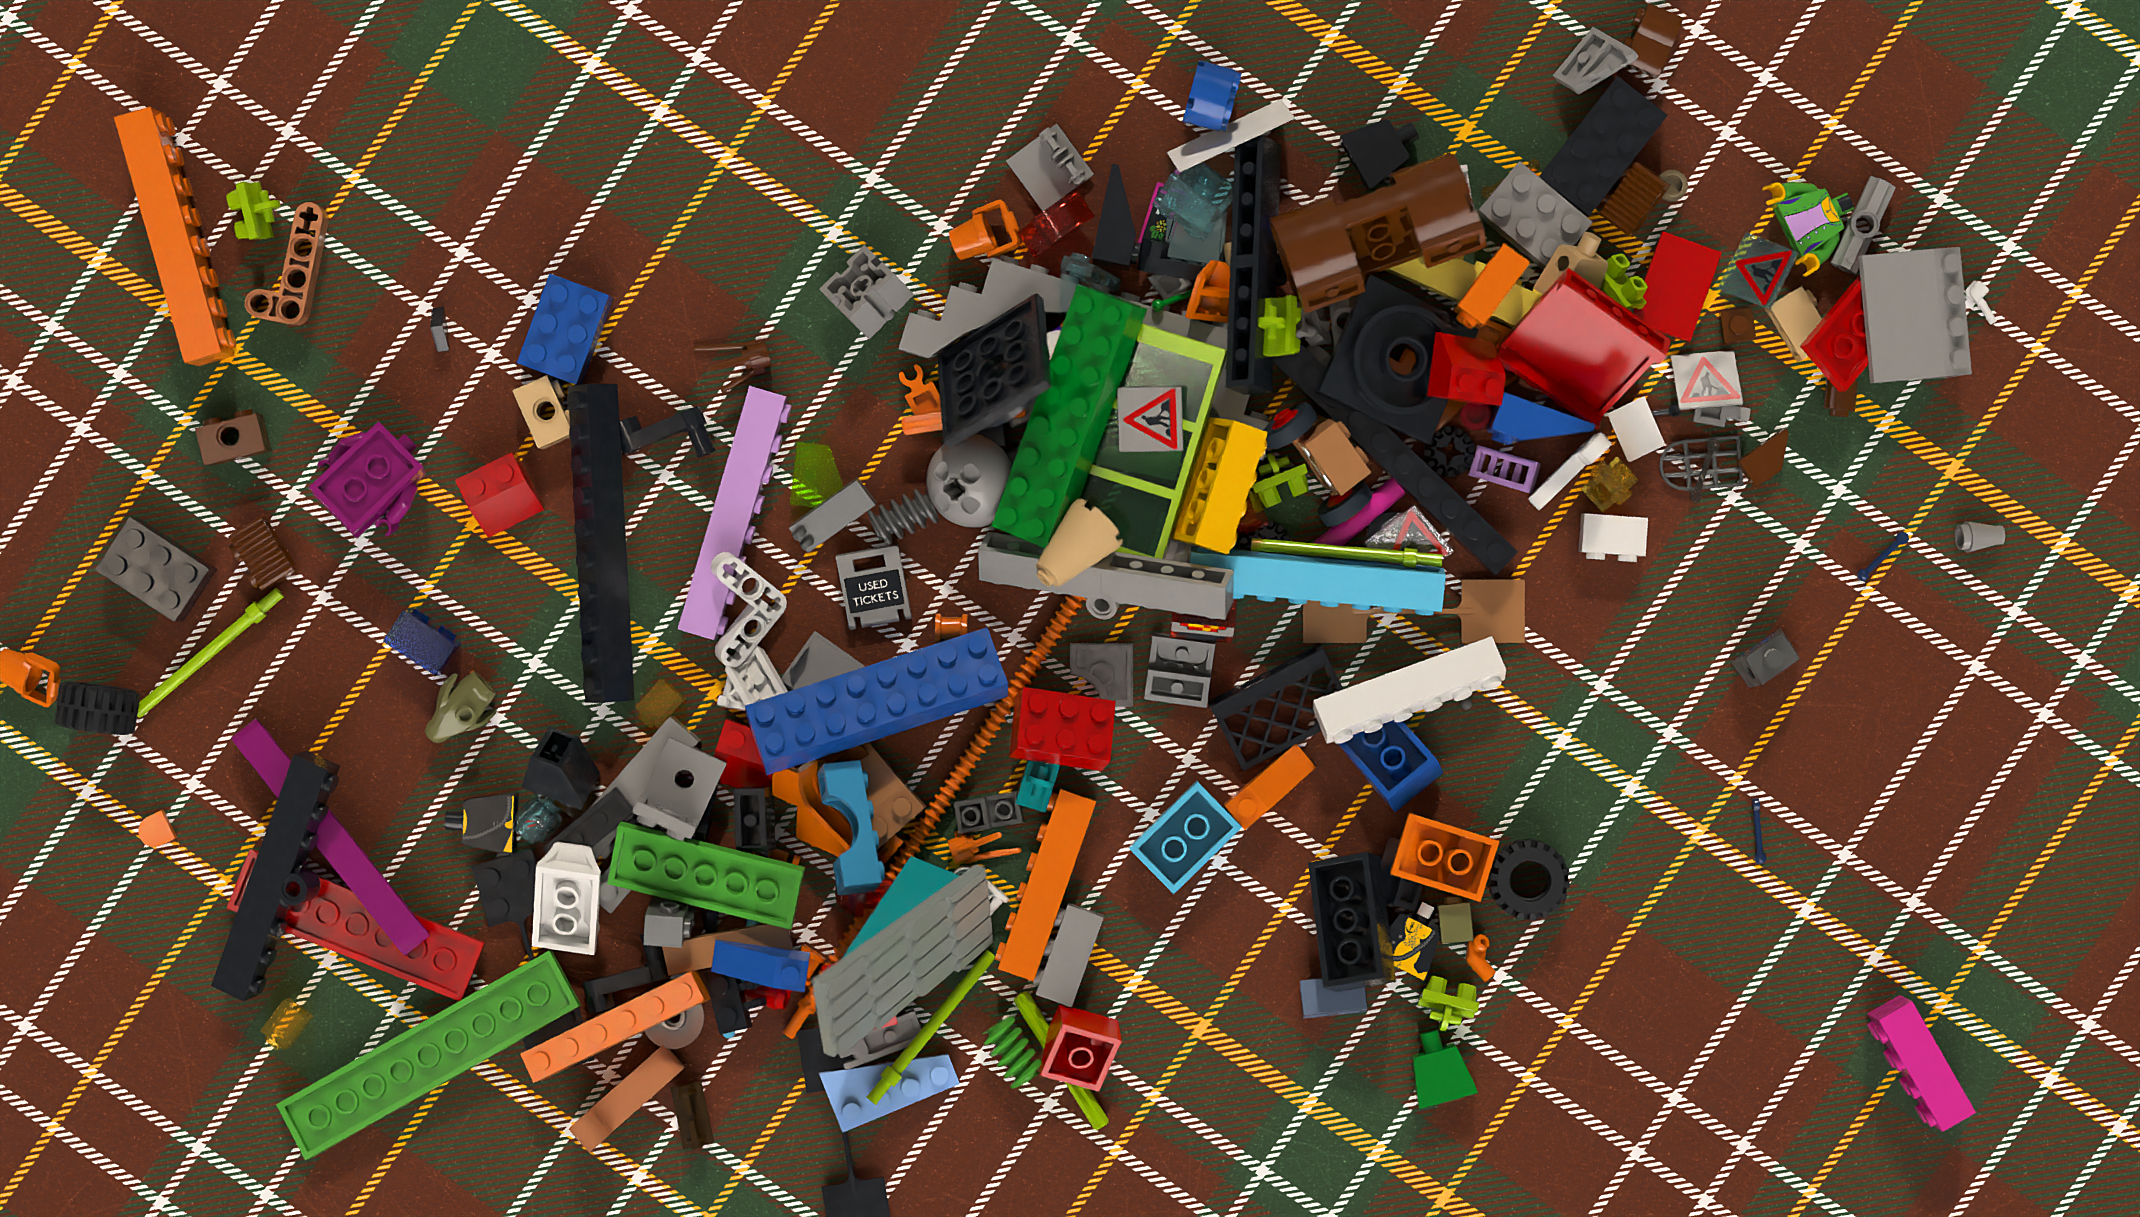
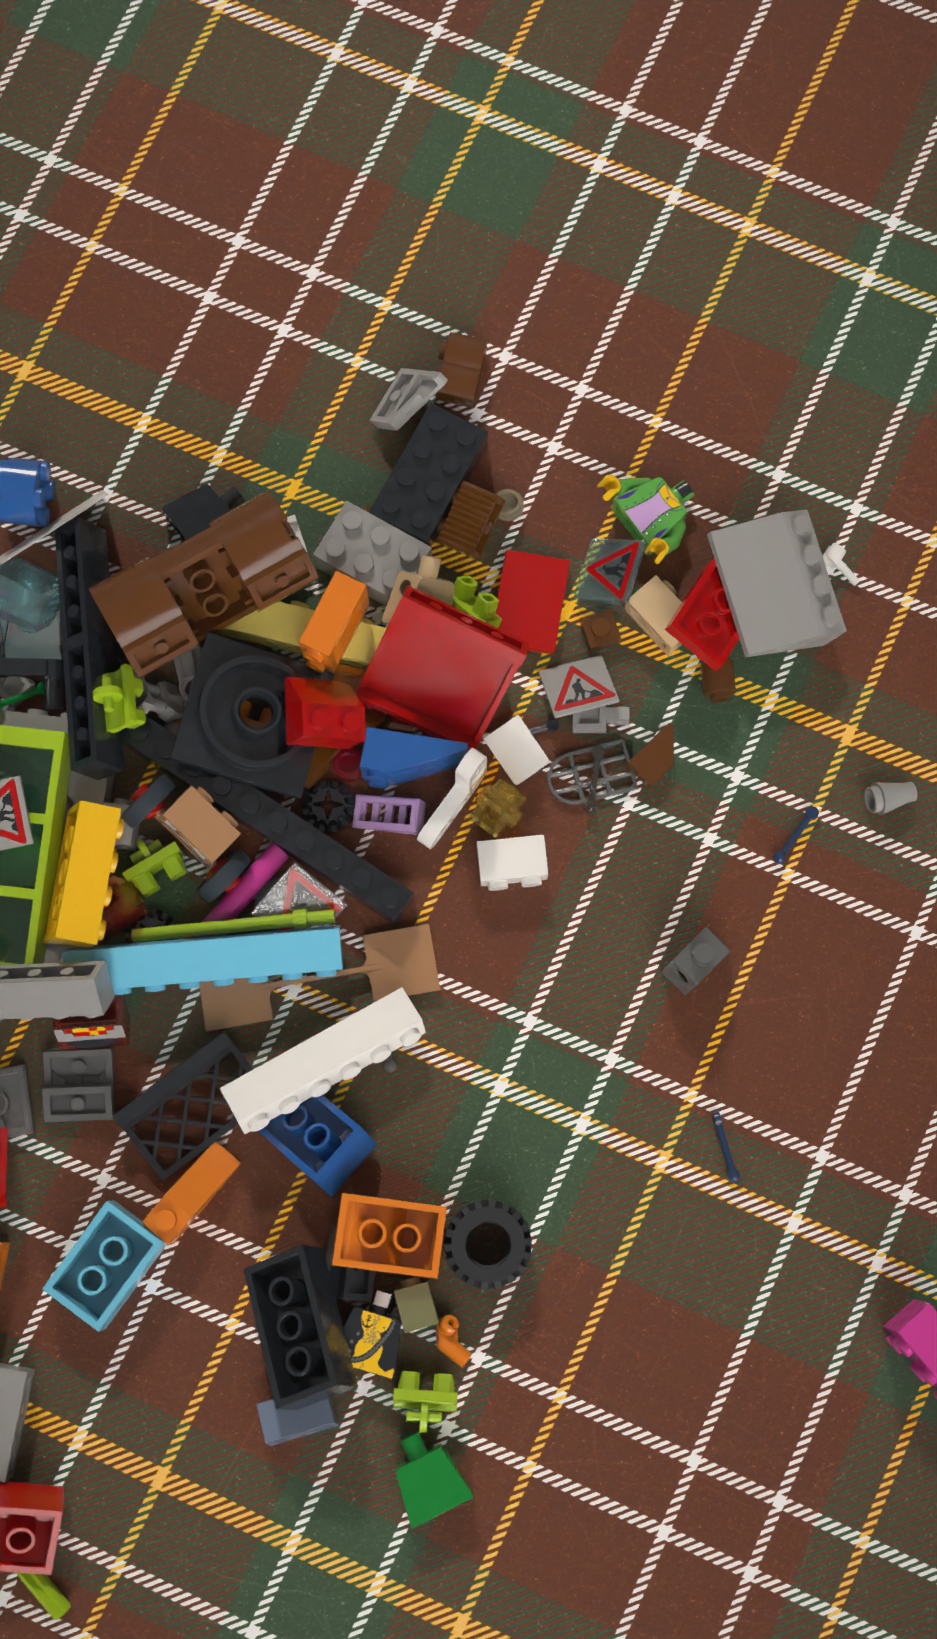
camera: 15 degrees left, 10 degrees down
orange slope [1185,260,1230,323] -> none
light grey piece [1830,176,1896,275] -> none

